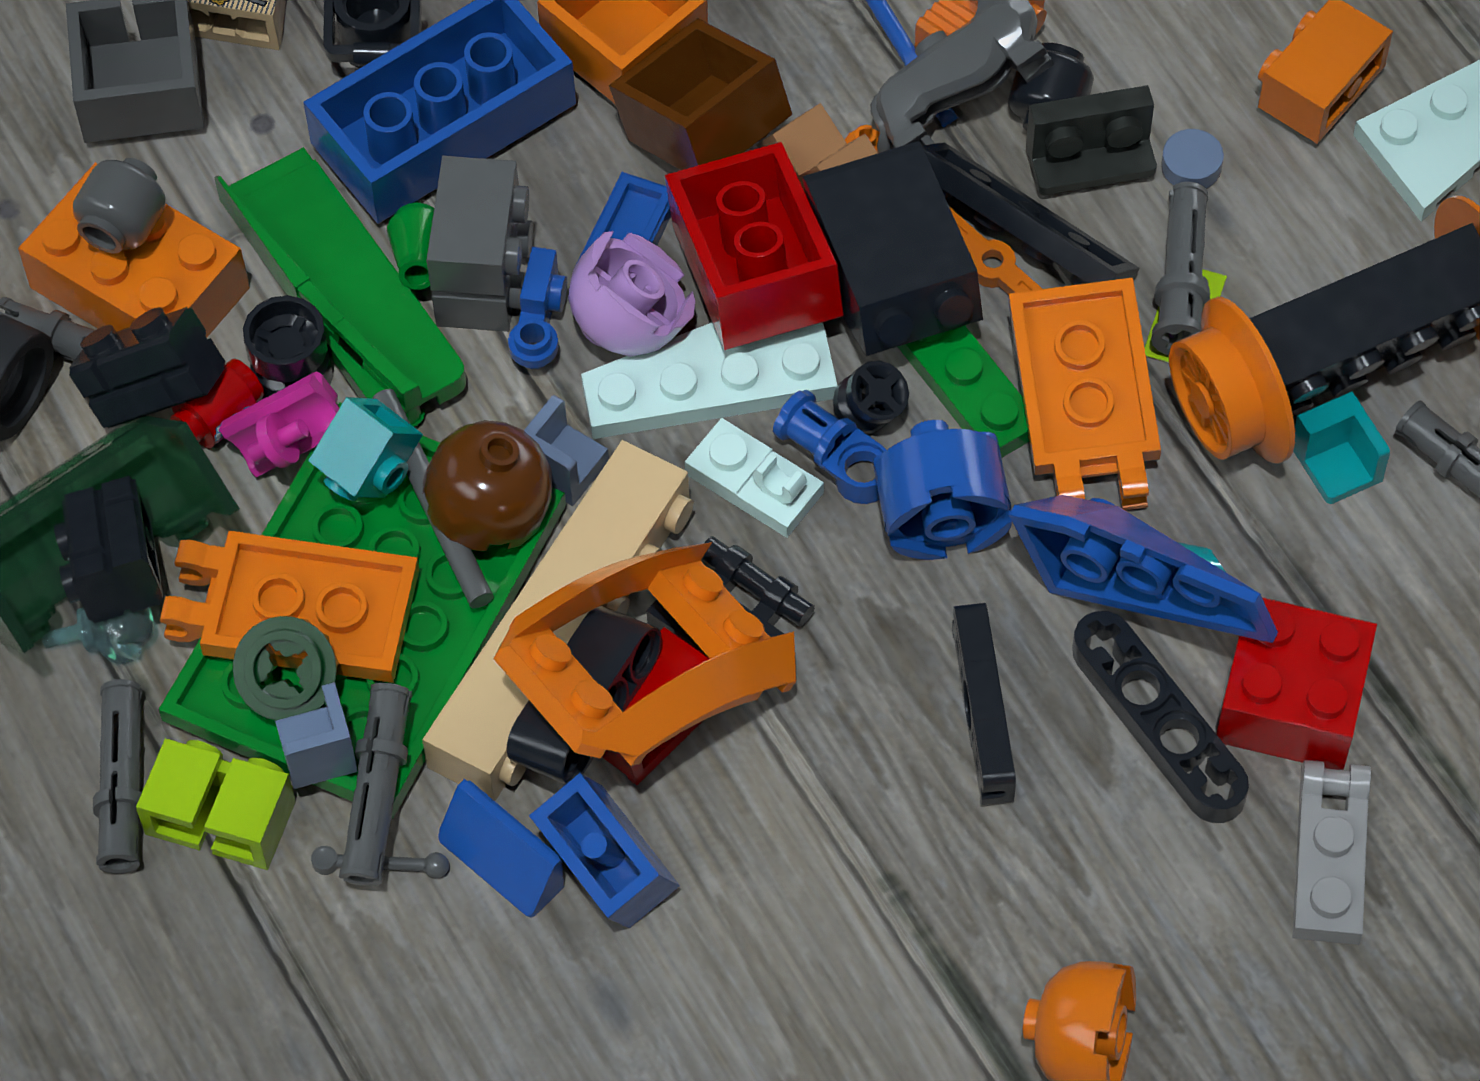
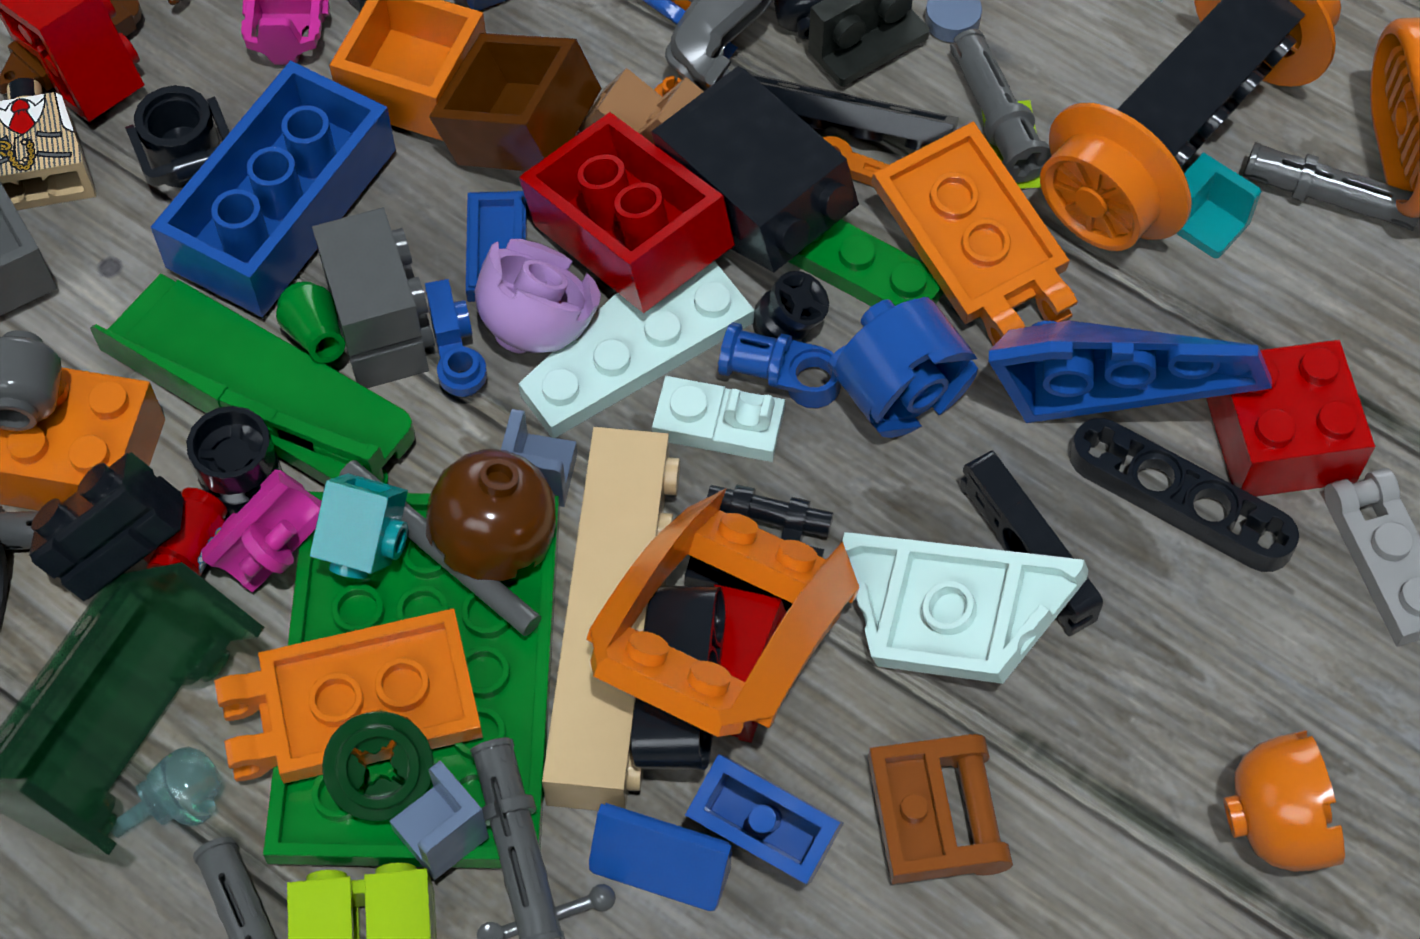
camera: 25 degrees left, 0 degrees up
black brick [54,476,163,624] -> none
none -> light aqua wing [842,532,1088,684]
none -> dark orange plate [868,734,1013,884]

